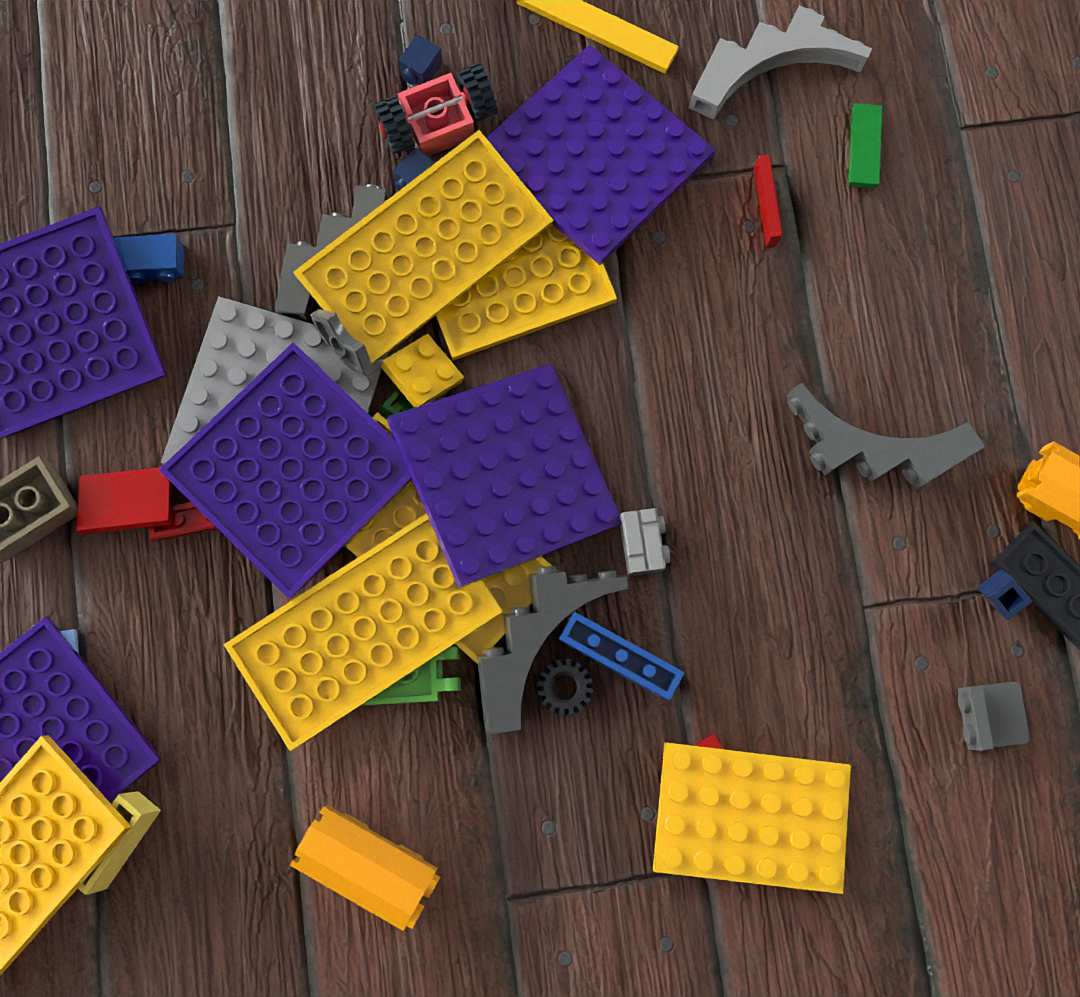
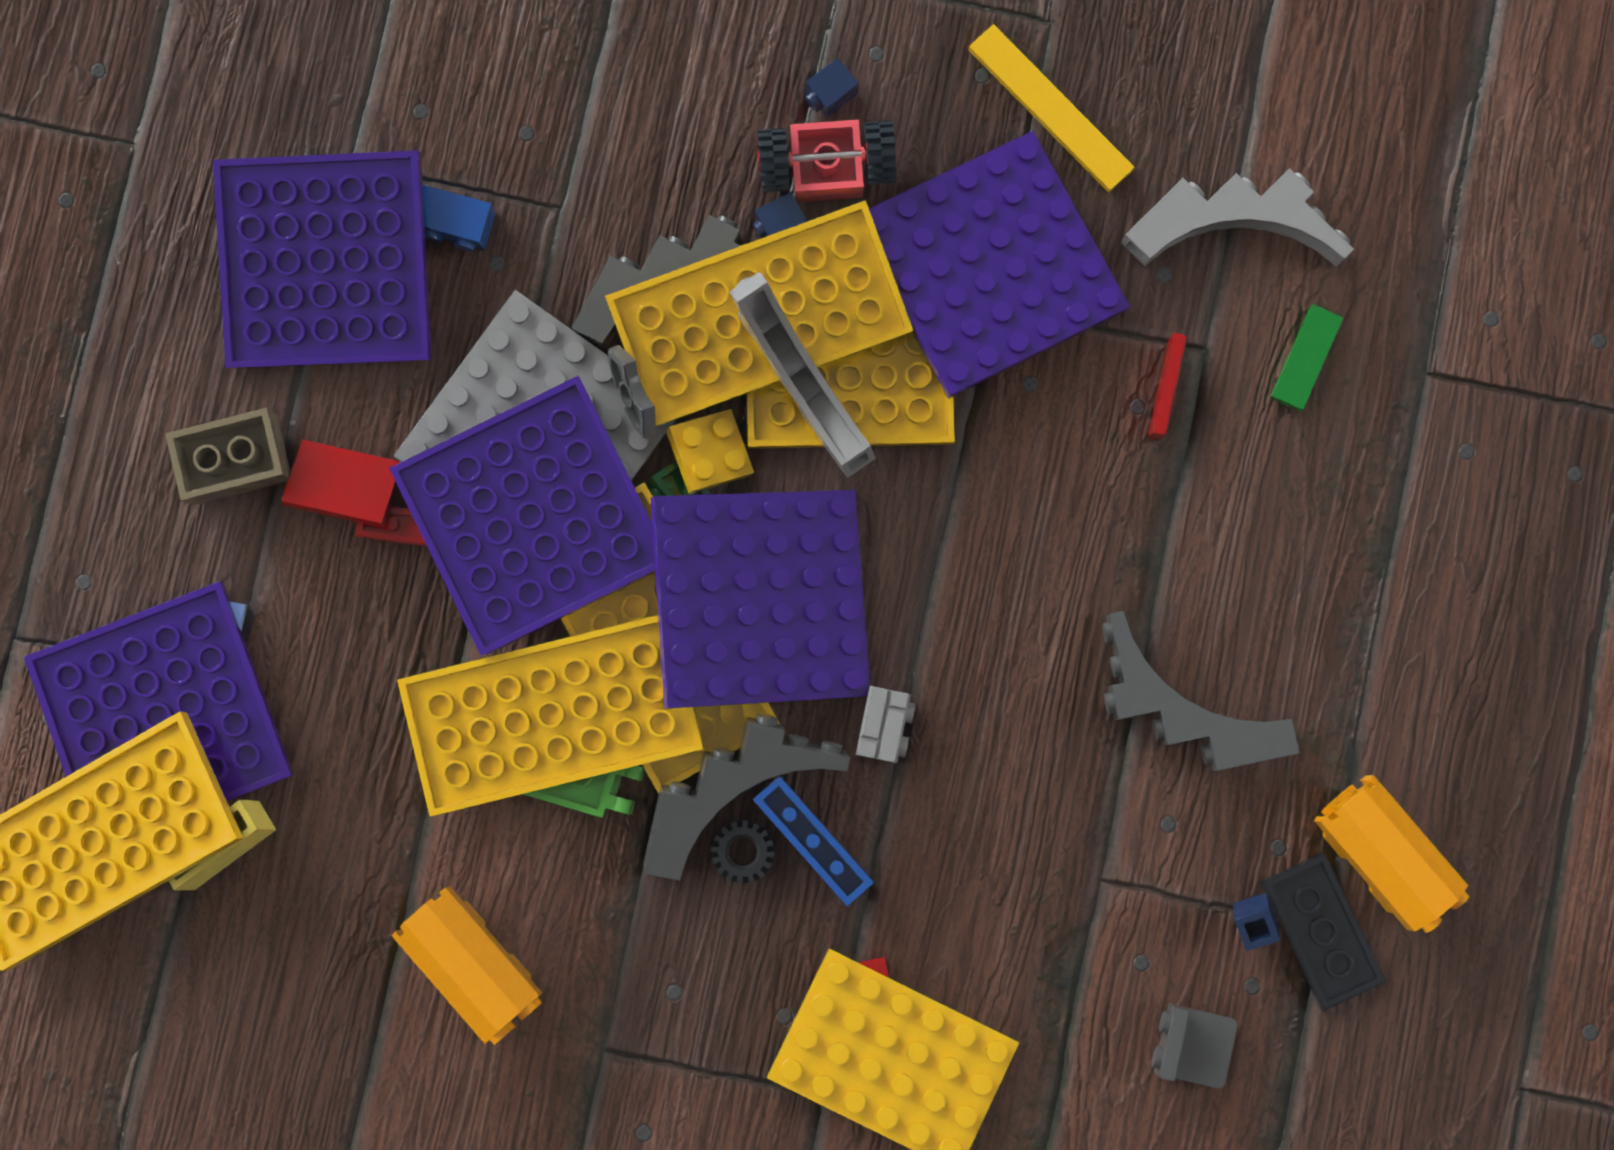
camera: 25 degrees right, 5 degrees up
none -> light grey arch [730,272,876,478]

